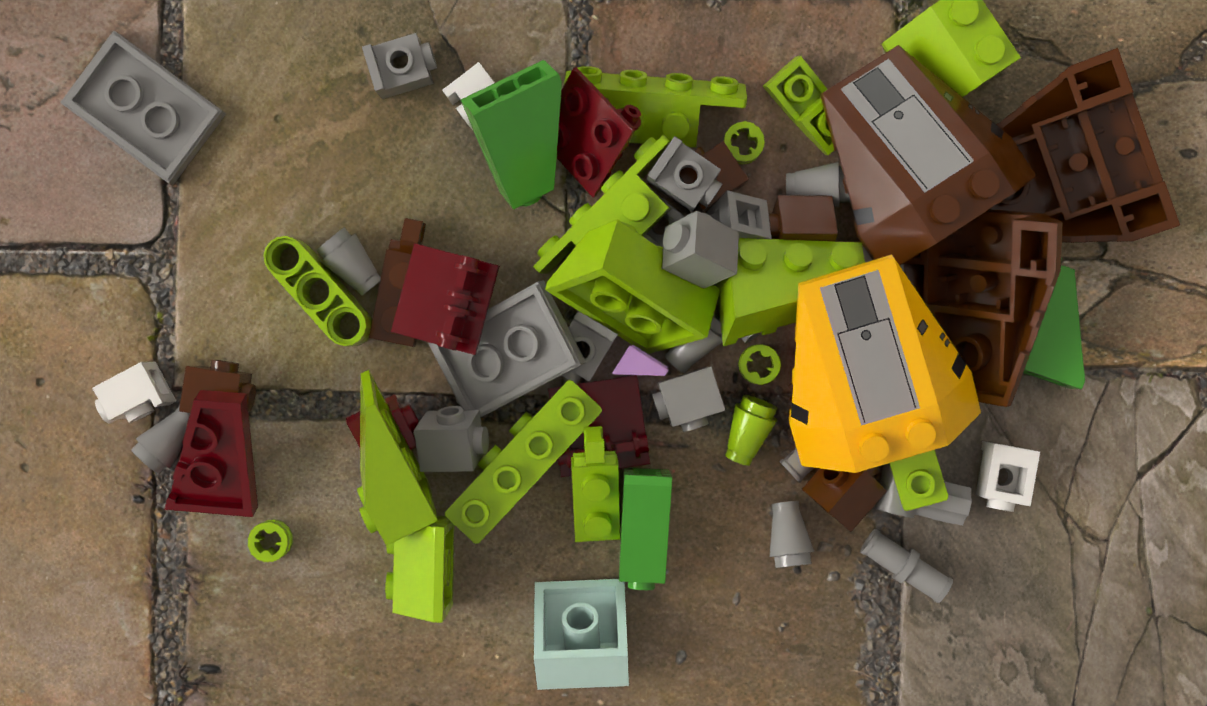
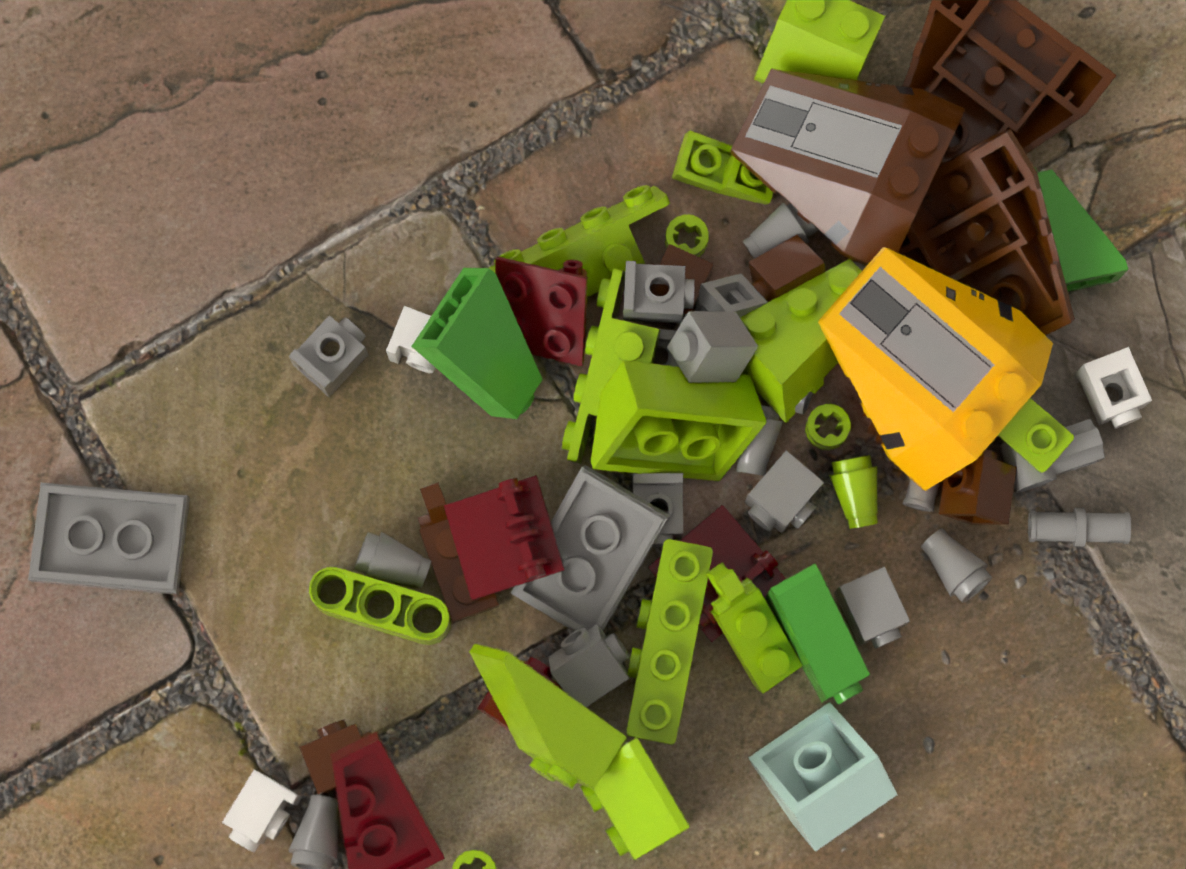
camera: 35 degrees left, 10 degrees down
lavender slope [612,345,668,376] -> none
none -> light grey brick [834,567,910,649]

